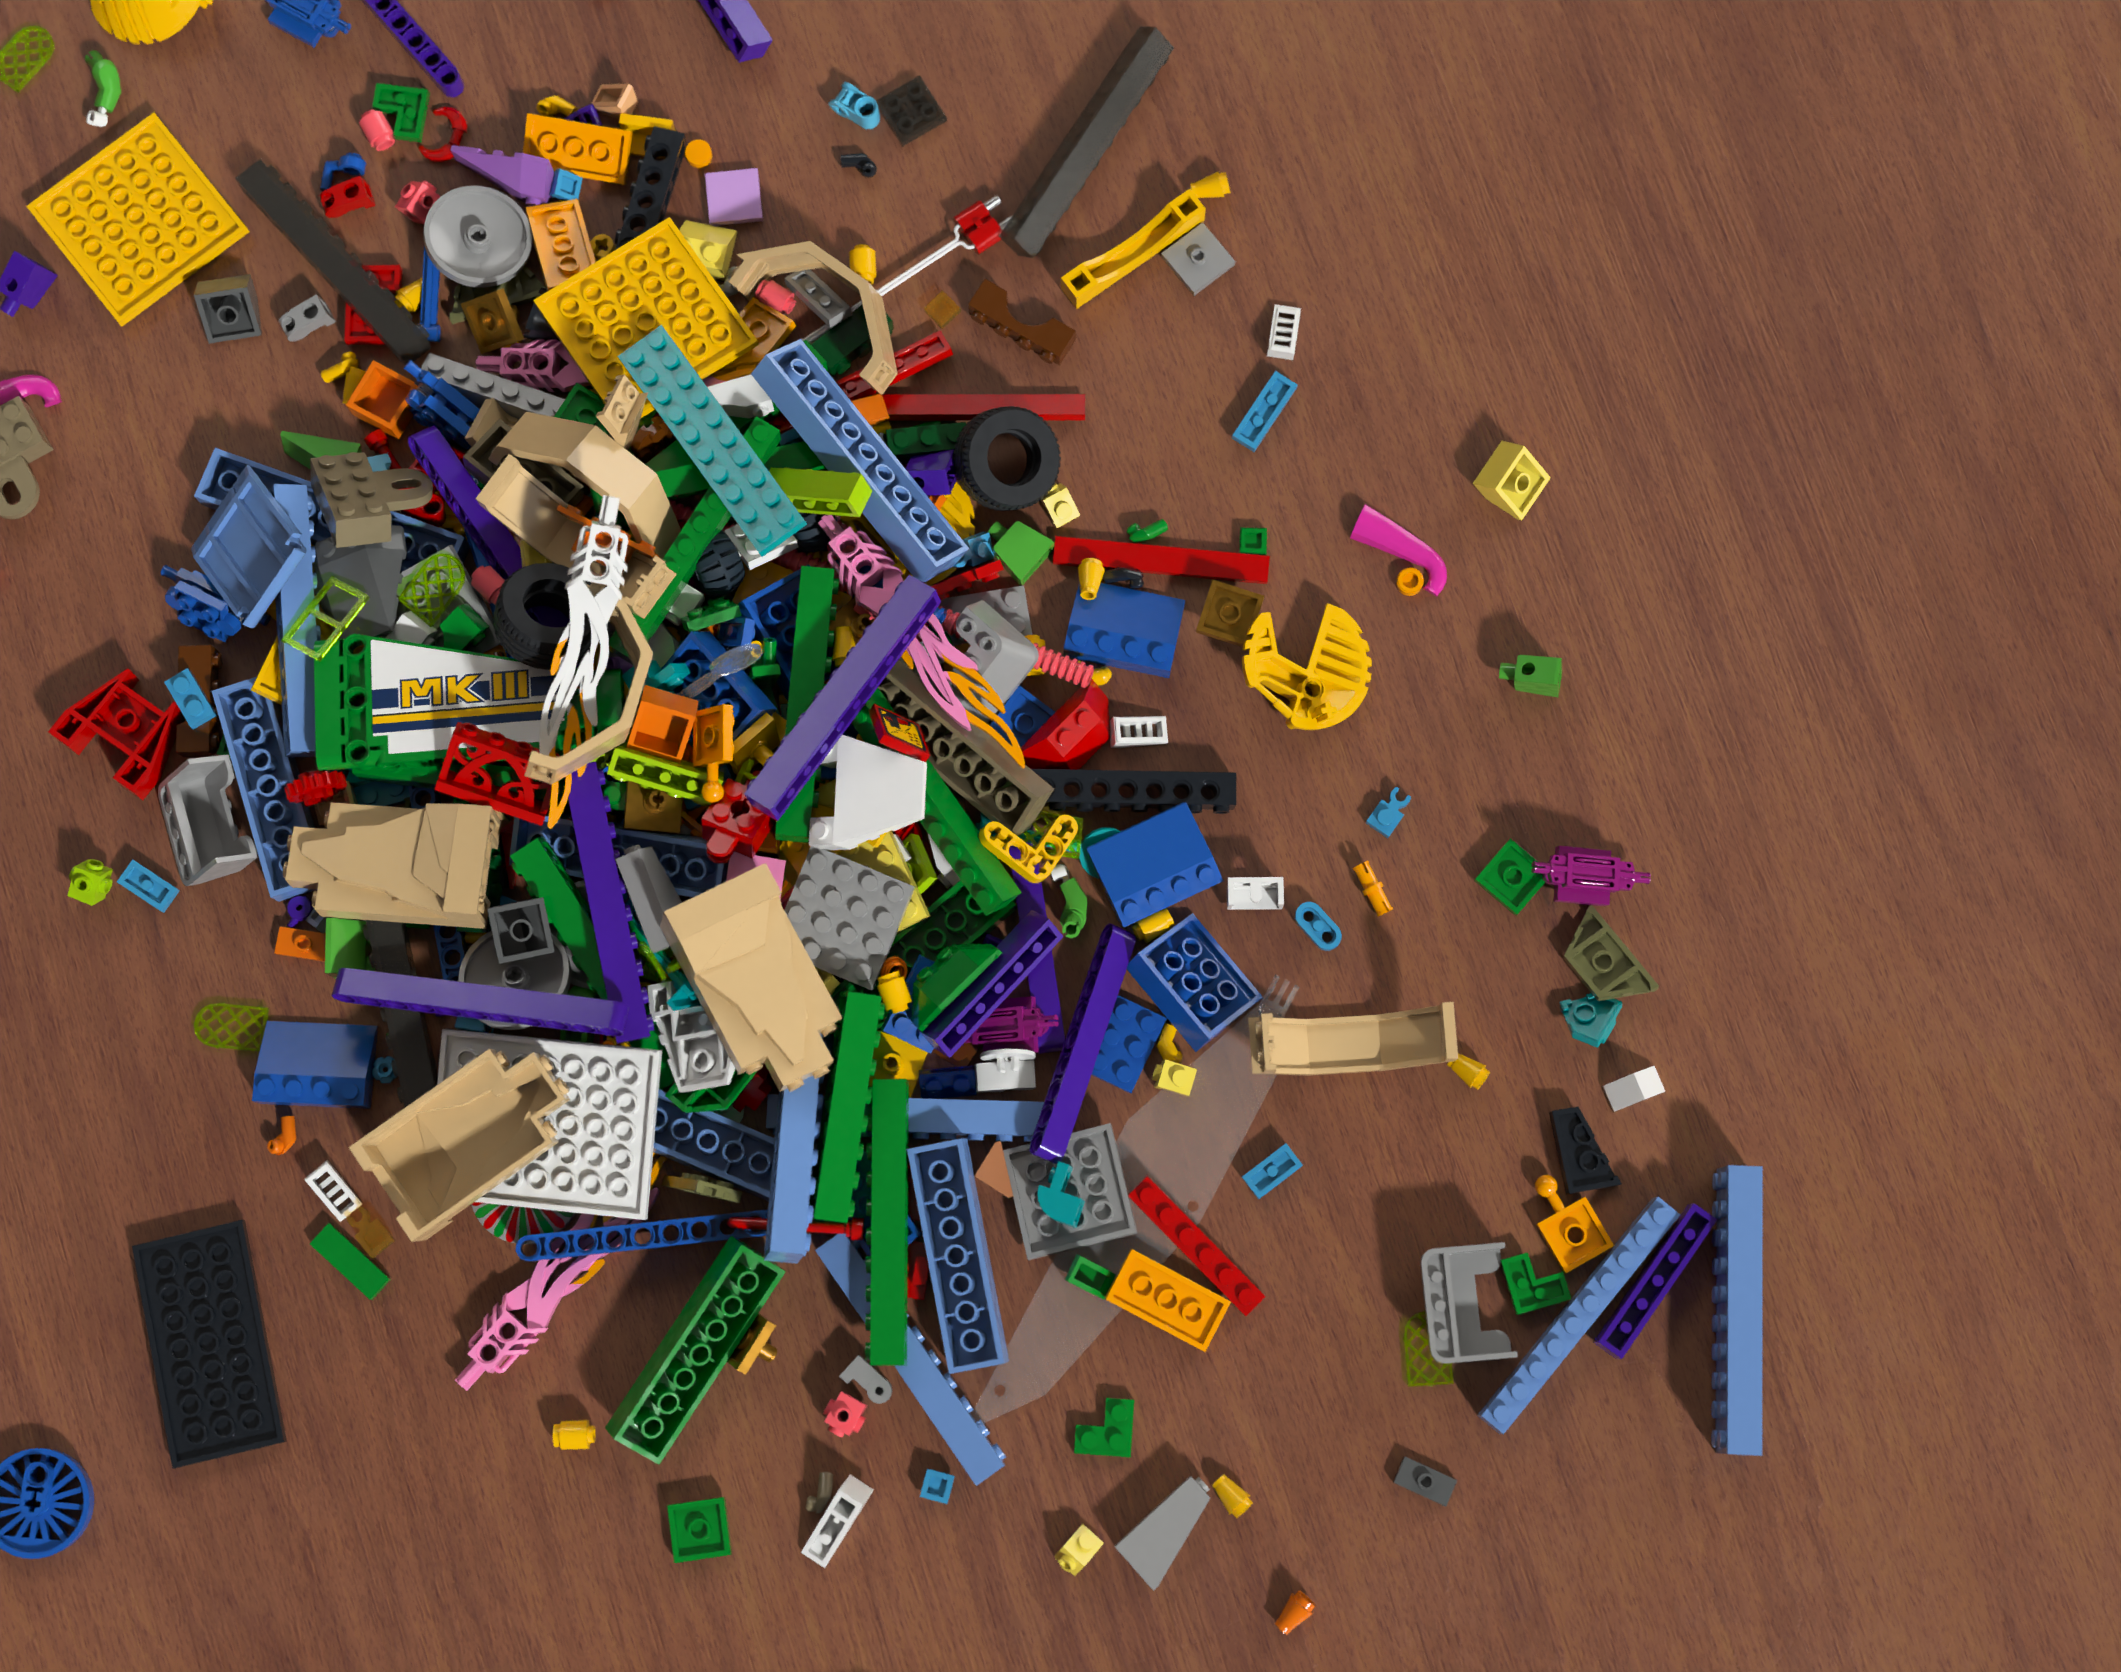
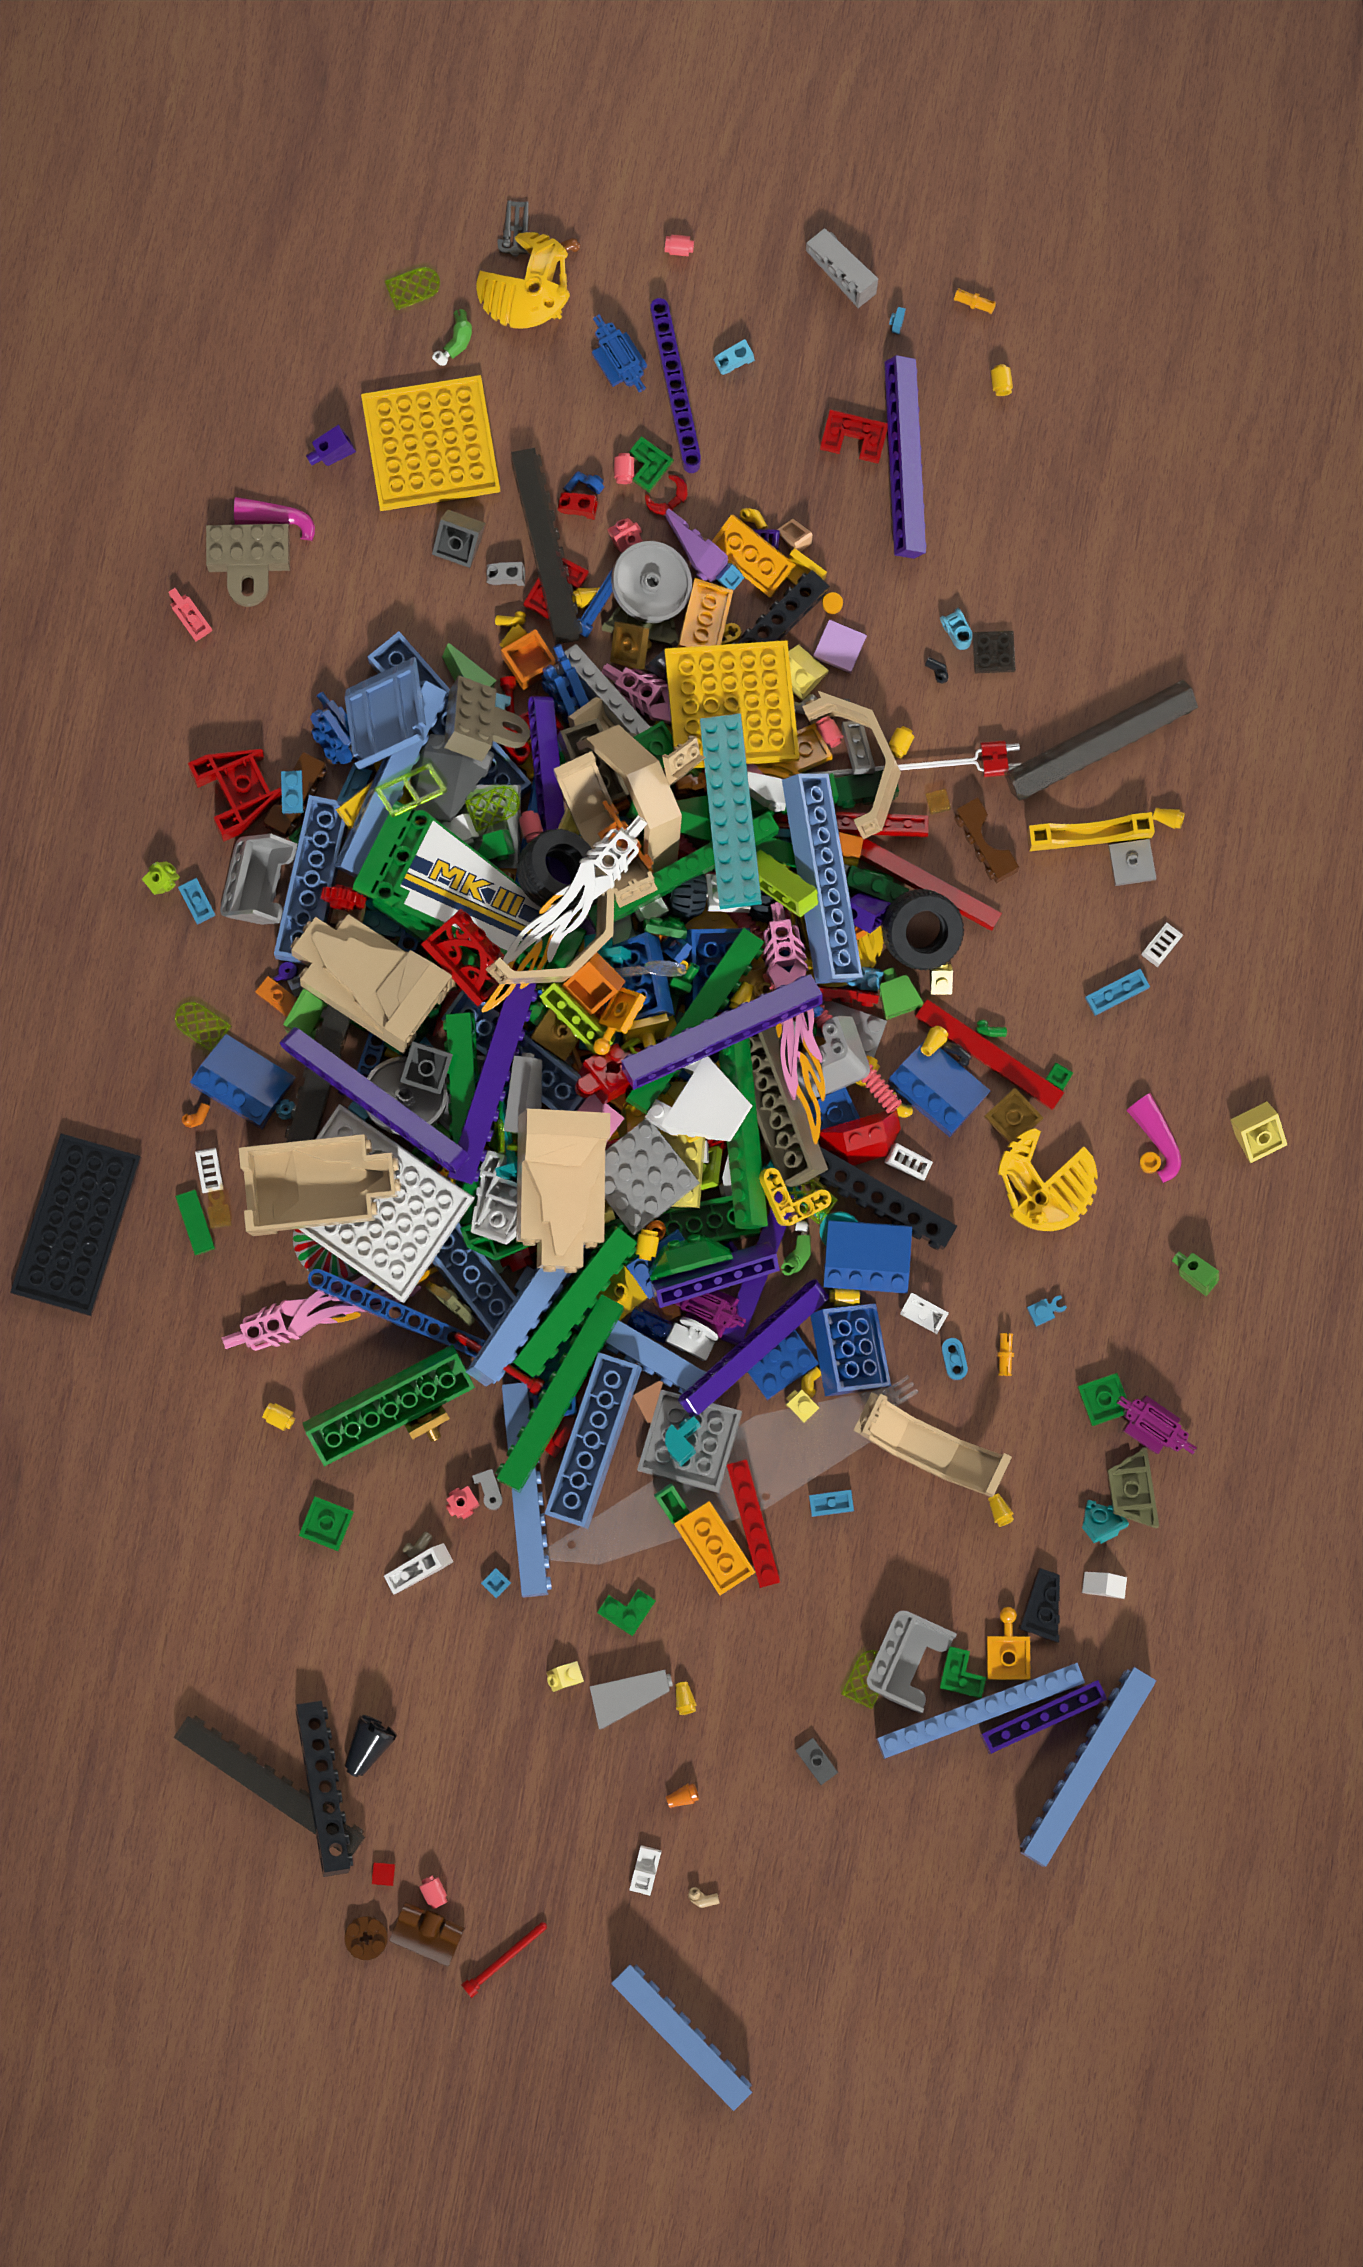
camera: 25 degrees right, 0 degrees up
tile [869,704,930,762] -> none
none -> dark azure plate [337,763,373,802]

